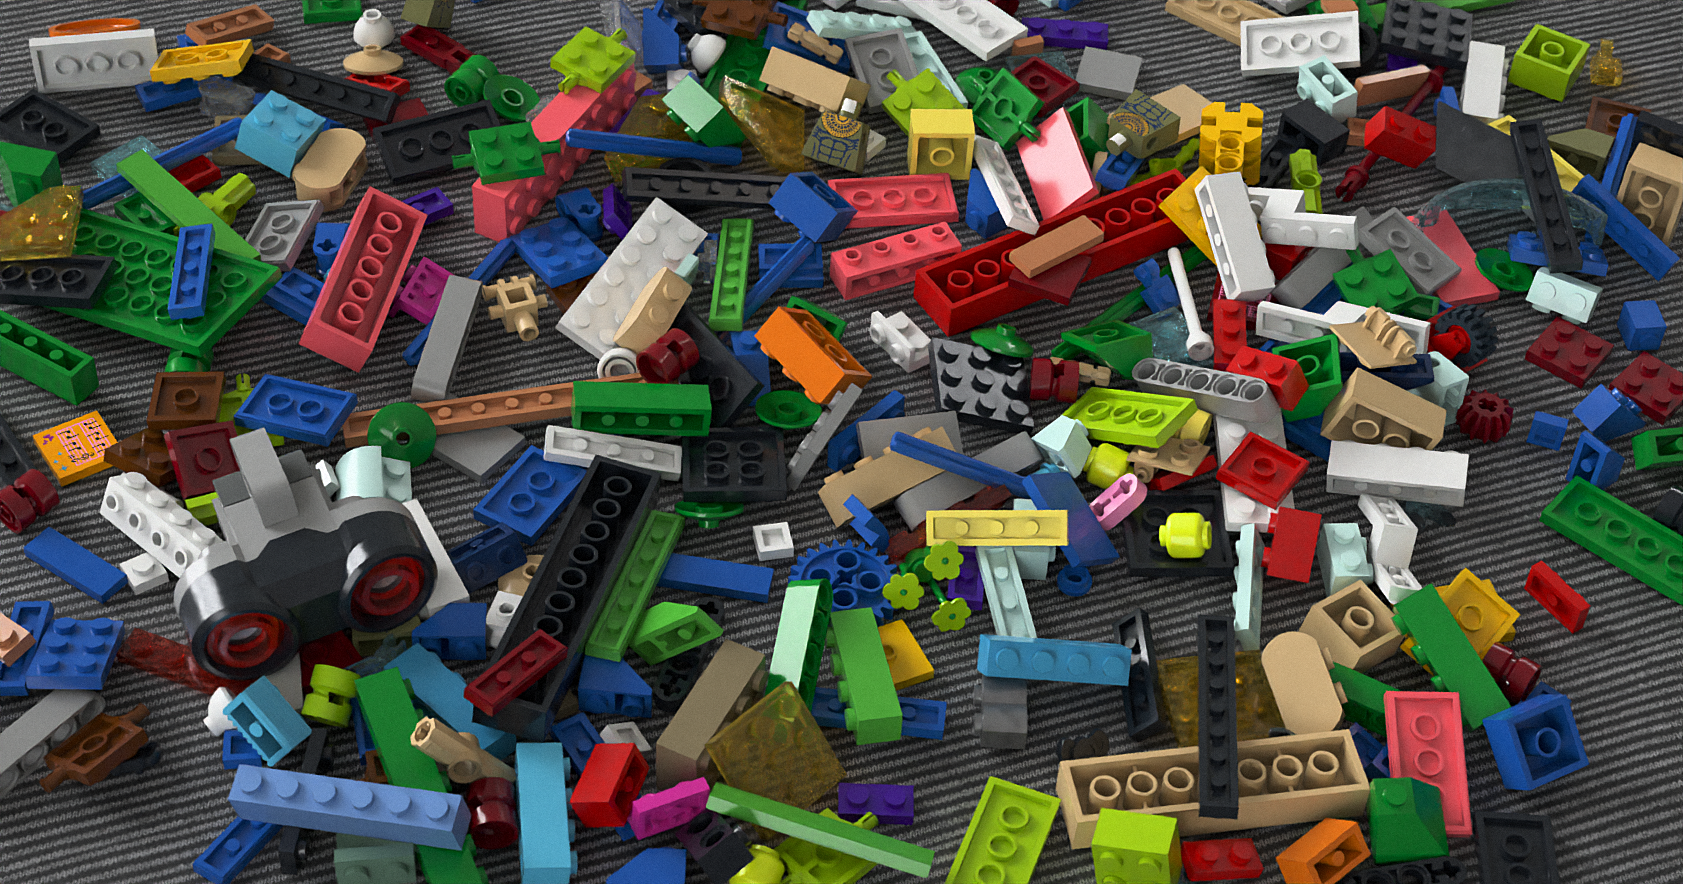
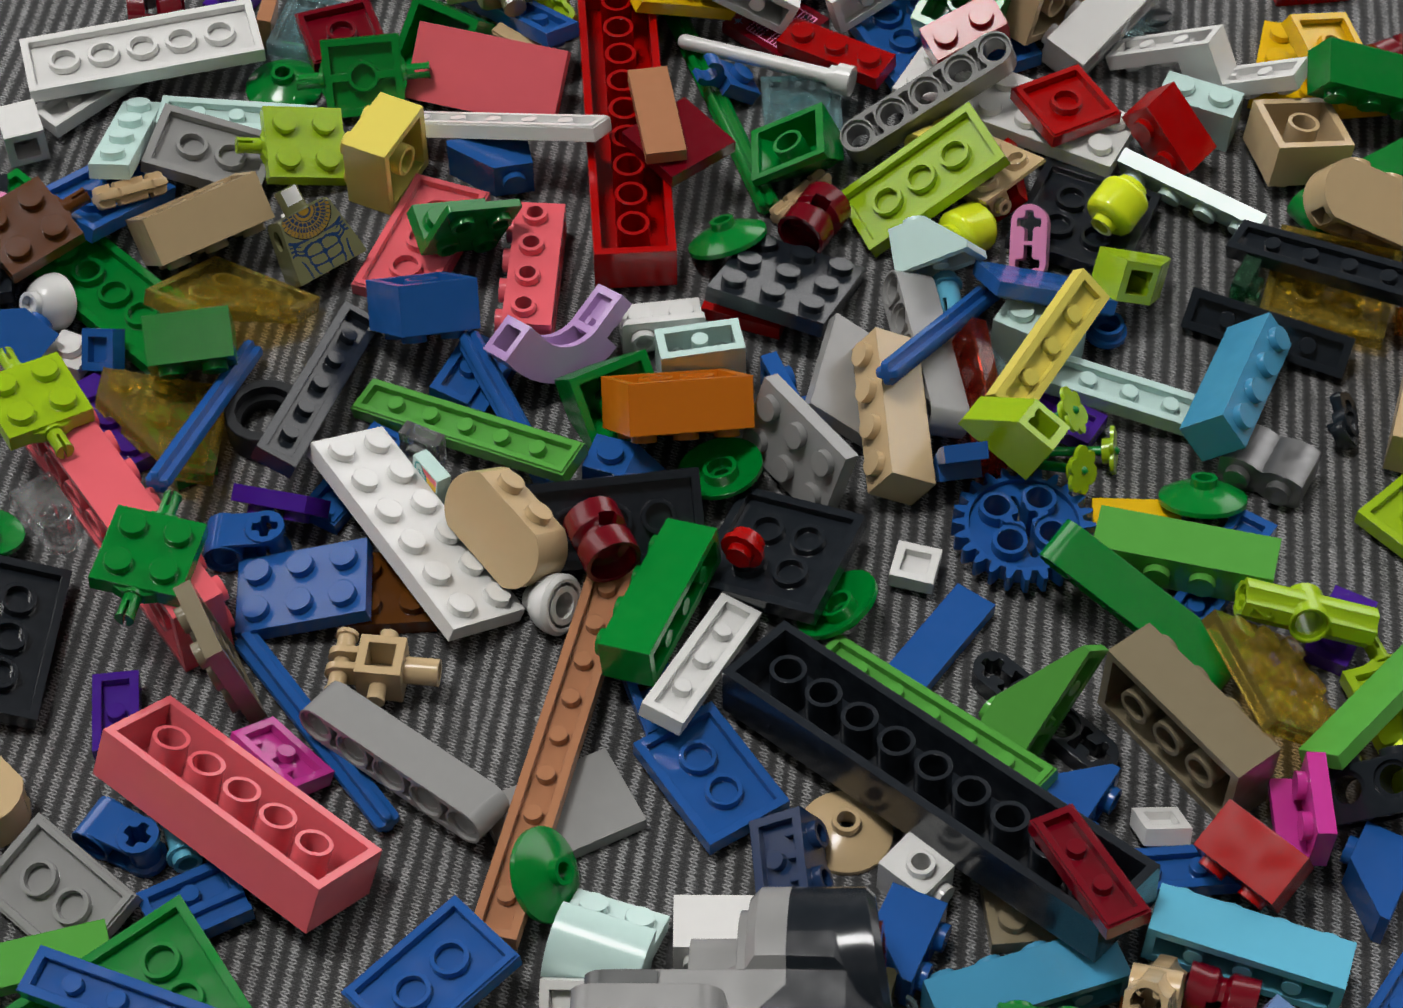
camera: 60 degrees left, 5 degrees up
none -> dark tan plate [173,579,267,725]
none -> green bracket [406,198,522,257]
none -> lavender arch [483,283,632,384]
none -> light aqua brick [654,318,746,373]
none -> red plate [721,526,765,568]
none -> lime slope [958,396,1070,480]
none -> lime slope [1092,246,1171,306]
none -> green dish [1158,472,1248,519]
none -> clear green plate [1229,254,1264,303]
none -> lime piece [1233,577,1380,648]

